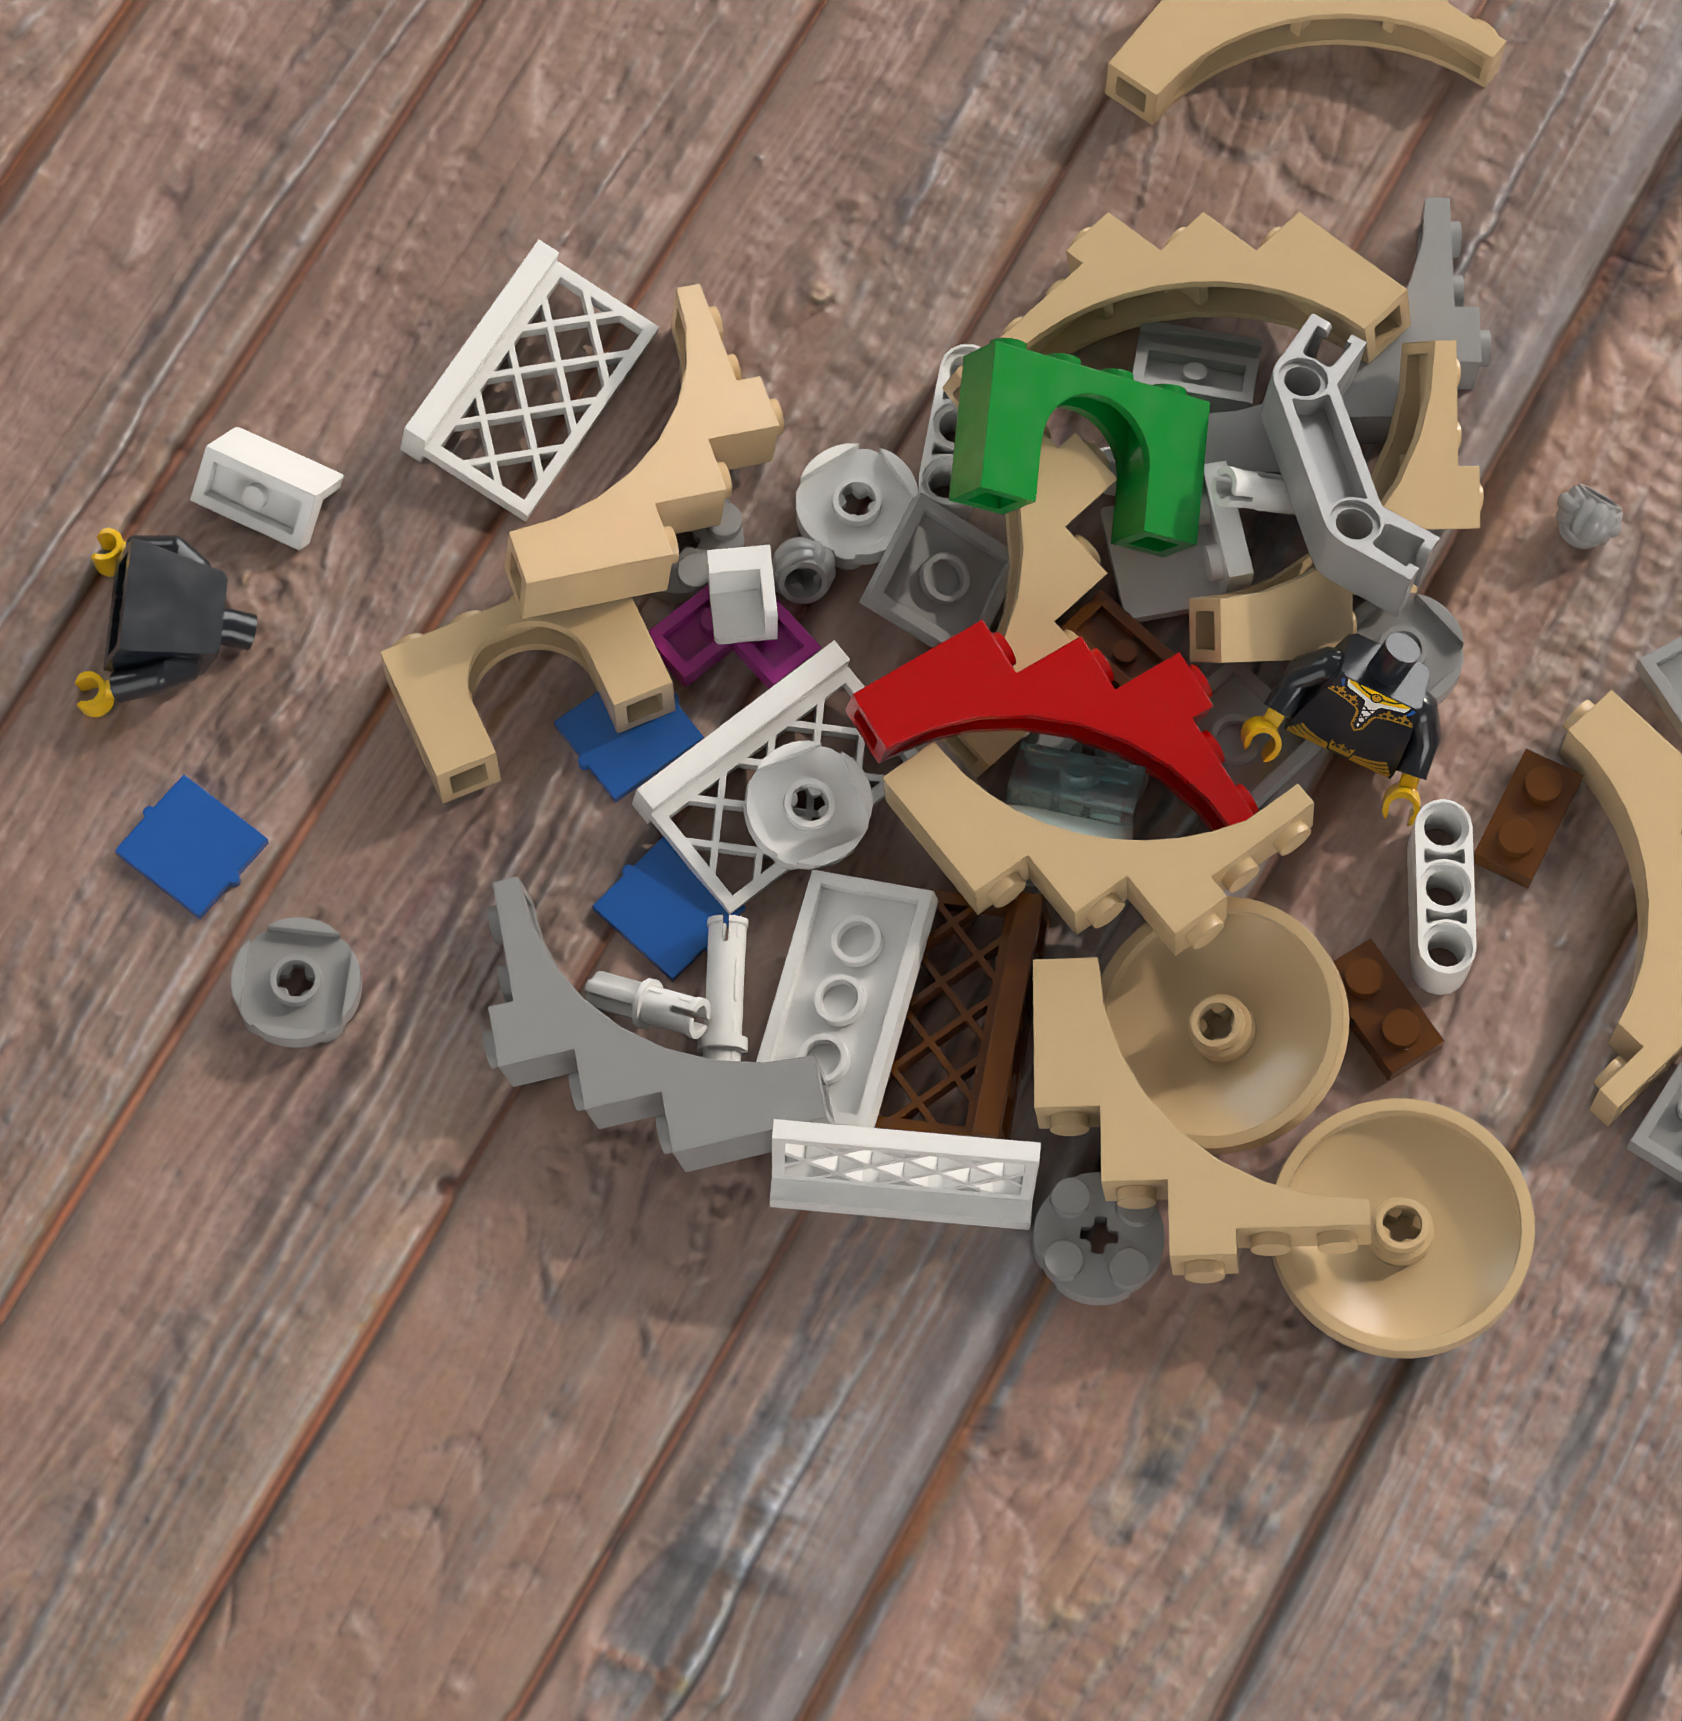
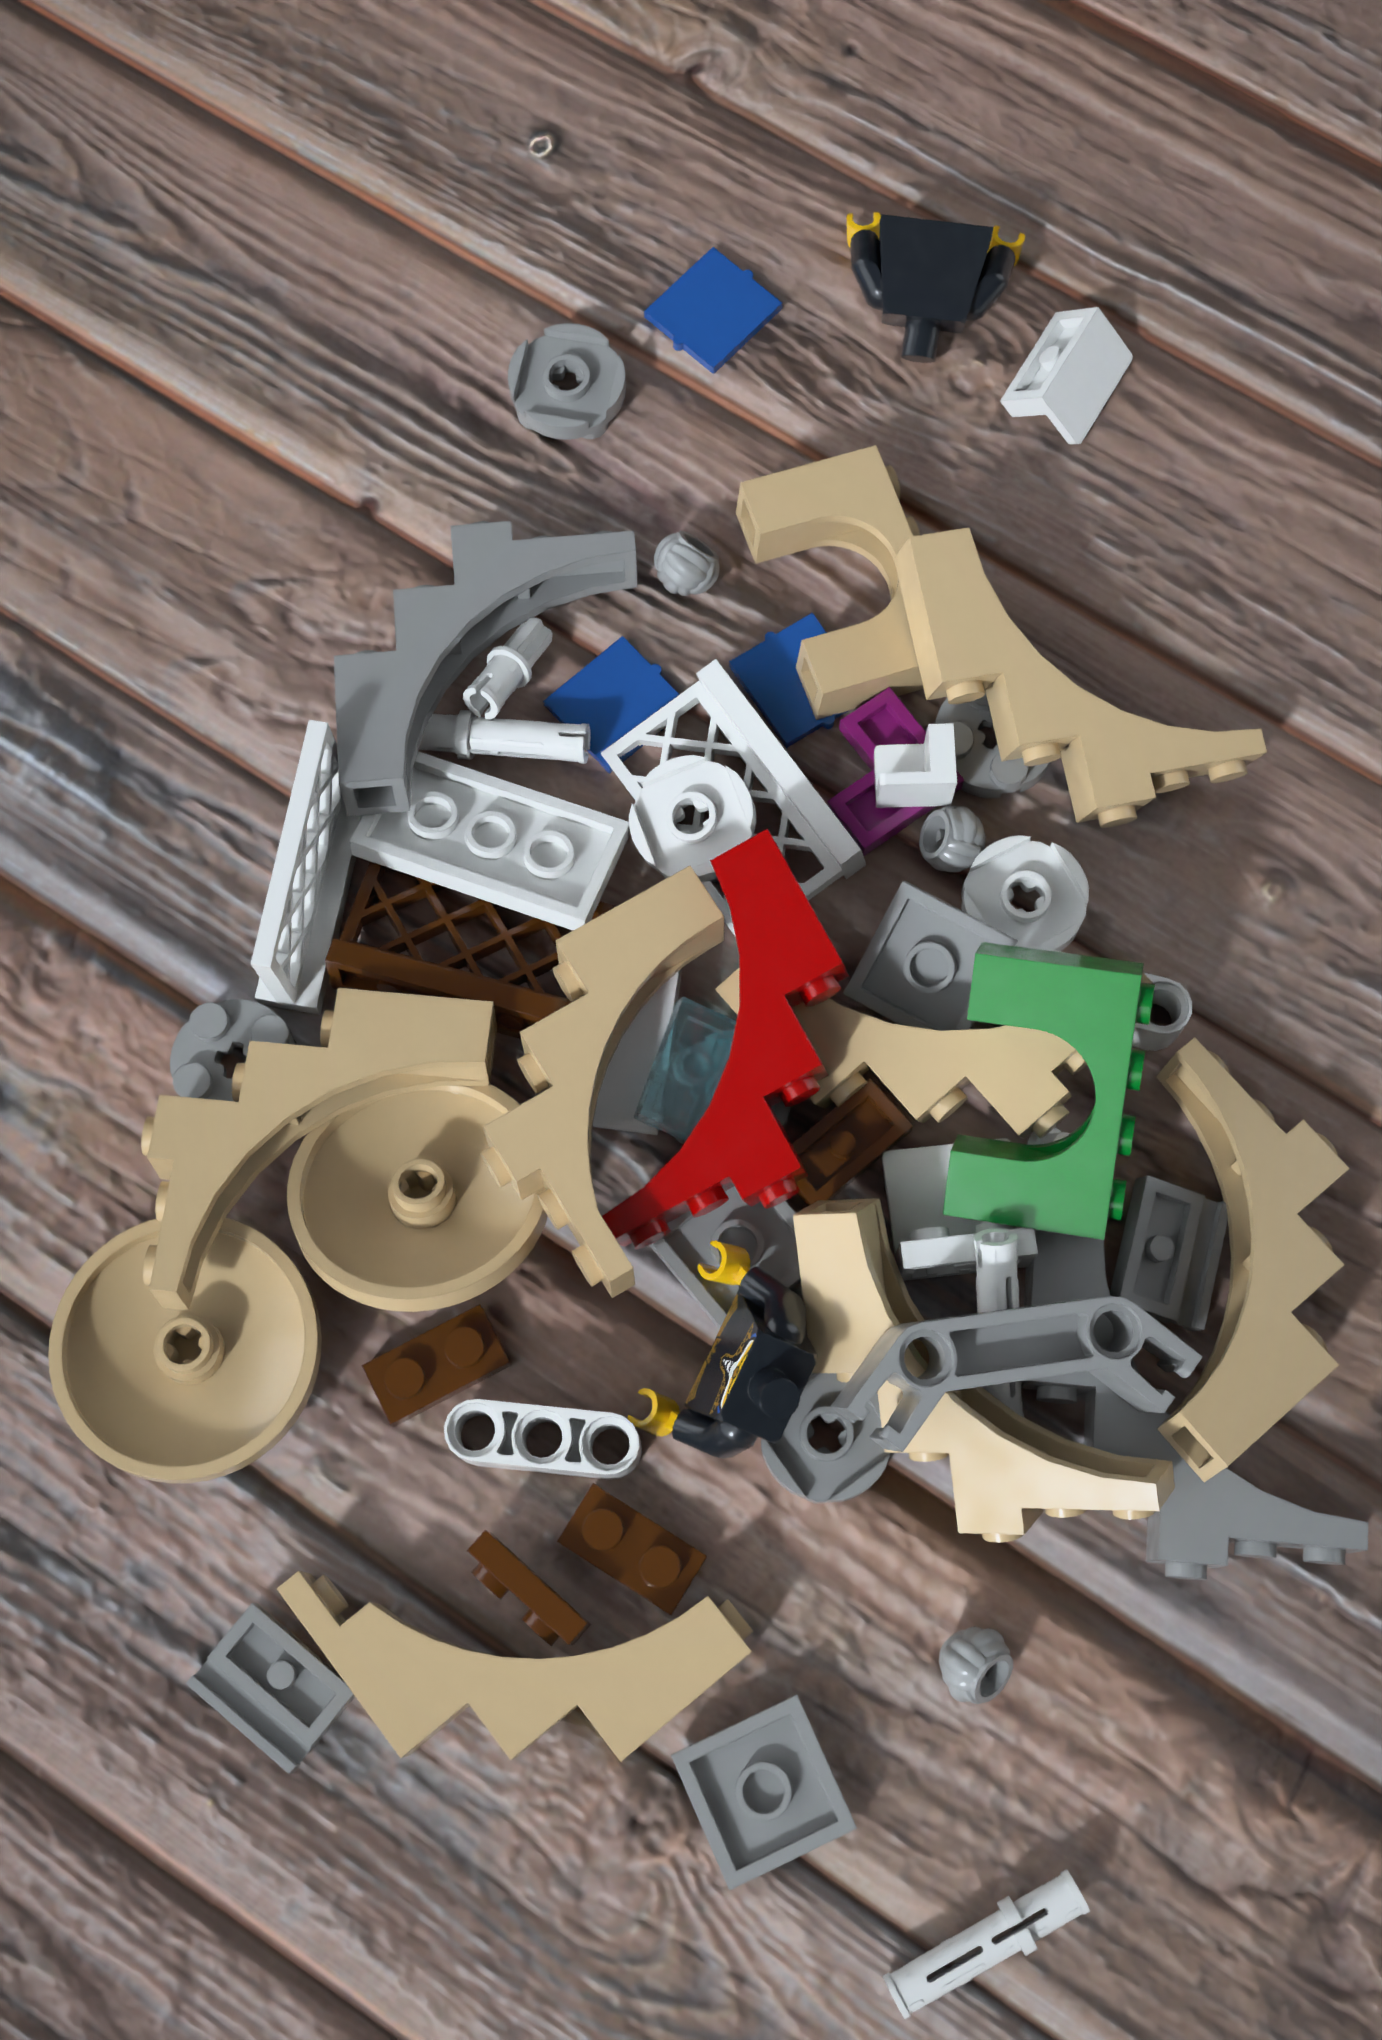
camera: 100 degrees right, 5 degrees up
white fence [400,240,659,522] -> none
none -> reddish brown plate [467,1530,591,1646]
none -> light grey piece [654,531,720,596]

